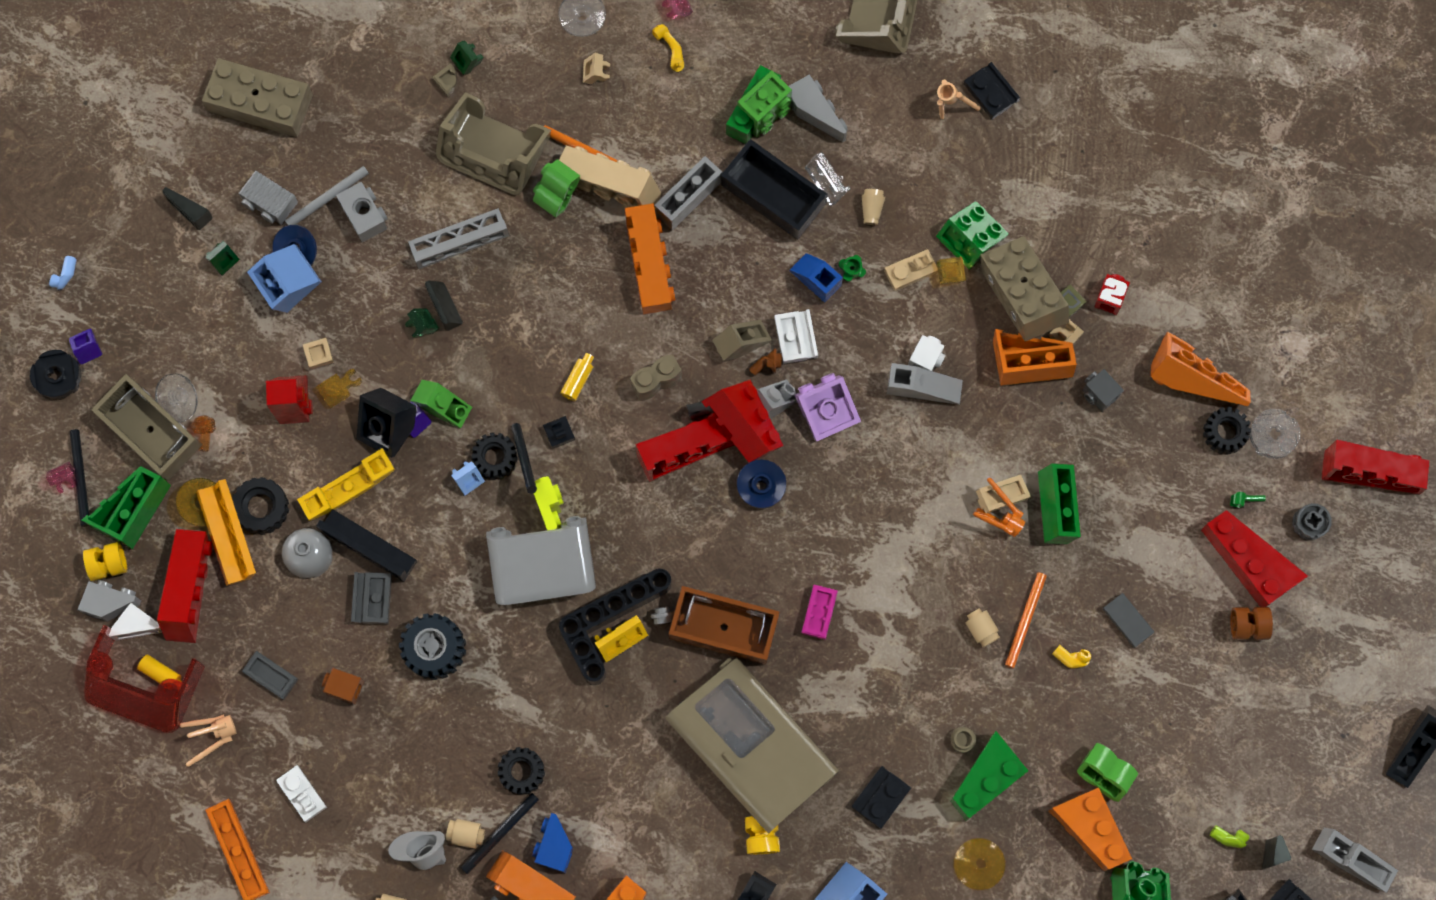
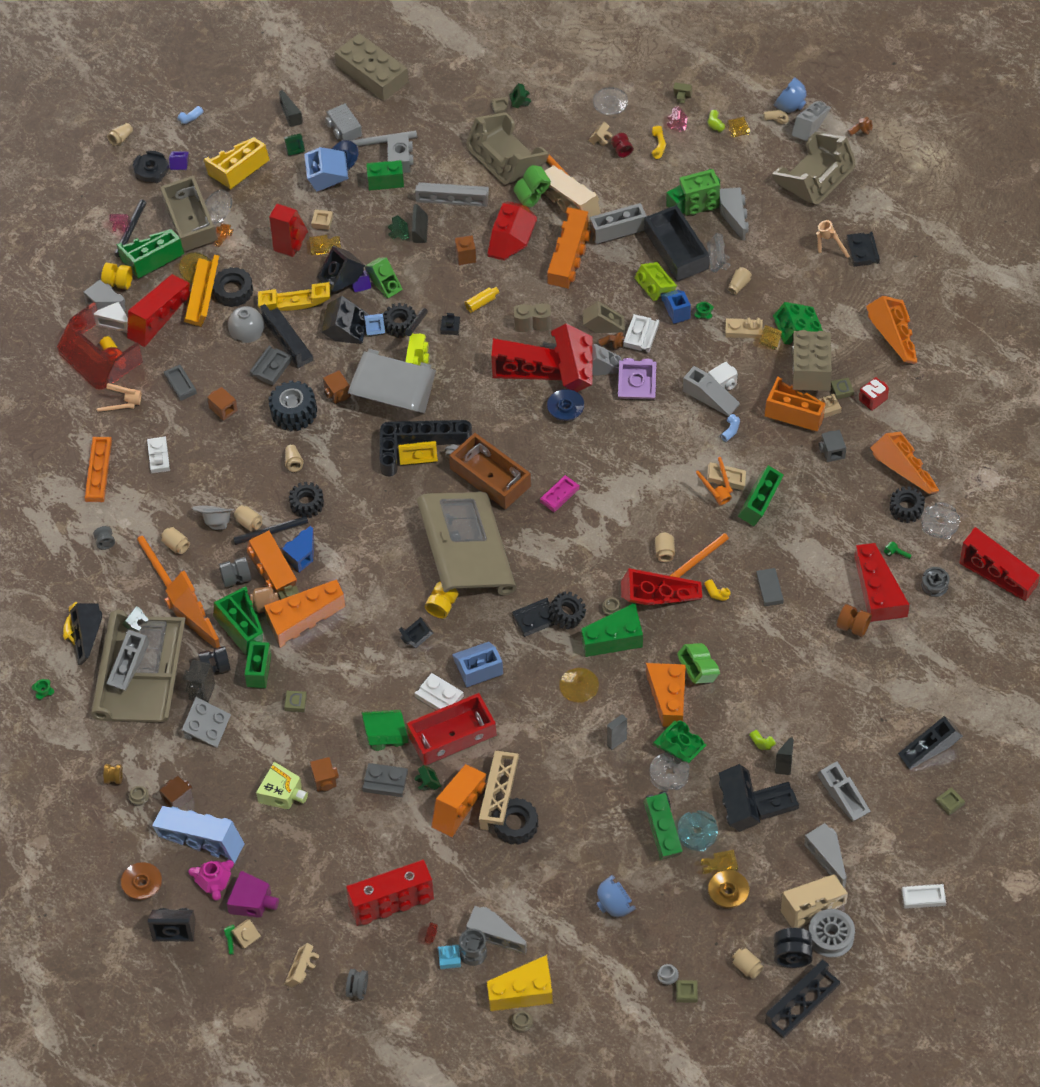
camera: 30 degrees right, 20 degrees down
none -> yellow wedge [204,138,269,189]
none -> tan cone [285,445,304,472]
none -> black slope [321,296,369,344]
none -> dark orange brick [323,370,351,404]
none -> green brick [366,160,404,191]
none -> dark orange brick [455,235,476,265]
none -> red wedge [487,201,537,261]
none -> black tyre [548,591,586,629]
none -> dark red wheel [611,133,634,158]
none -> red wedge [621,568,702,605]
none -> lime bracket [635,262,677,301]
none -> light blue arm [721,414,740,442]
none -> orange wedge [866,296,917,364]

